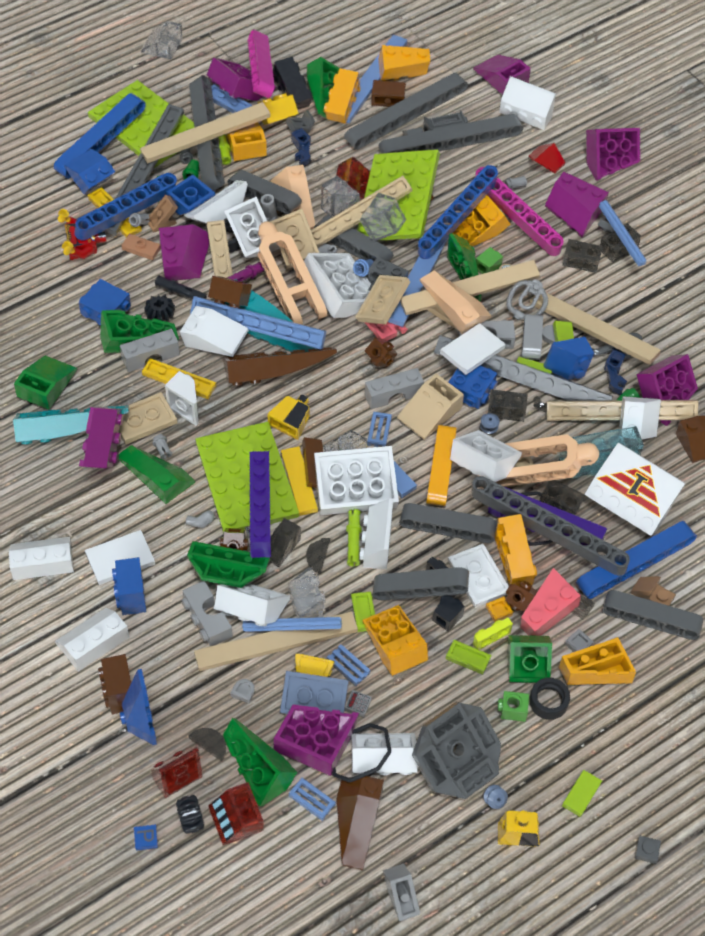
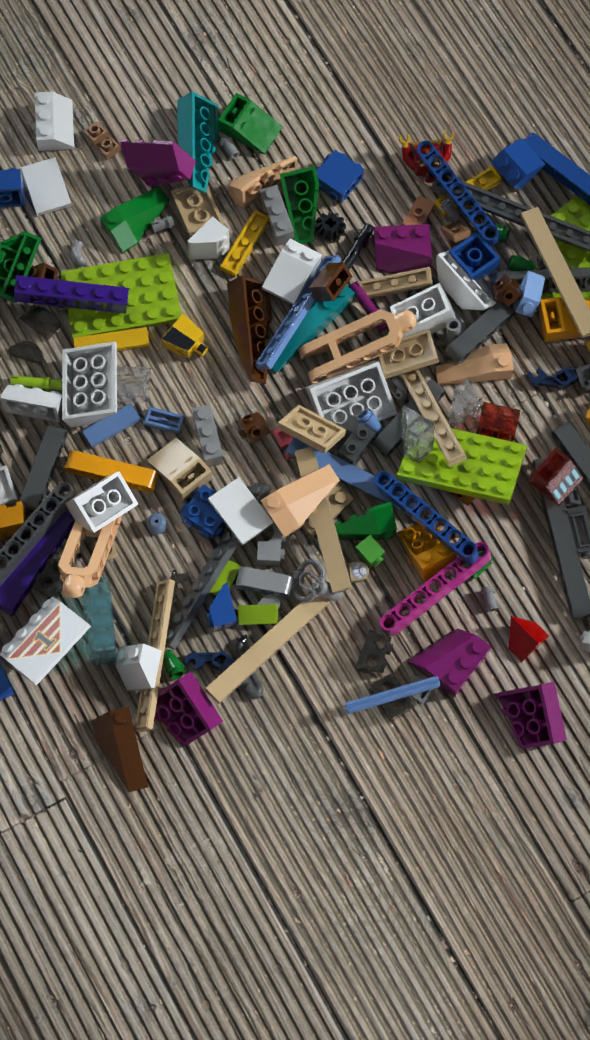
camera: 95 degrees right, 15 degrees up
reddish brown tile [302,437,323,488] -> none
clear smoke brick [488,389,528,422] -> none
none -> medium nougat slope [83,122,121,160]
none -> light grey pin [219,135,240,160]
none -> light nougat wedge [228,156,298,209]
none -> reddish brown brick [492,274,521,307]
none -> light blue slope [512,271,545,318]
none -> clear red slope [529,448,583,506]

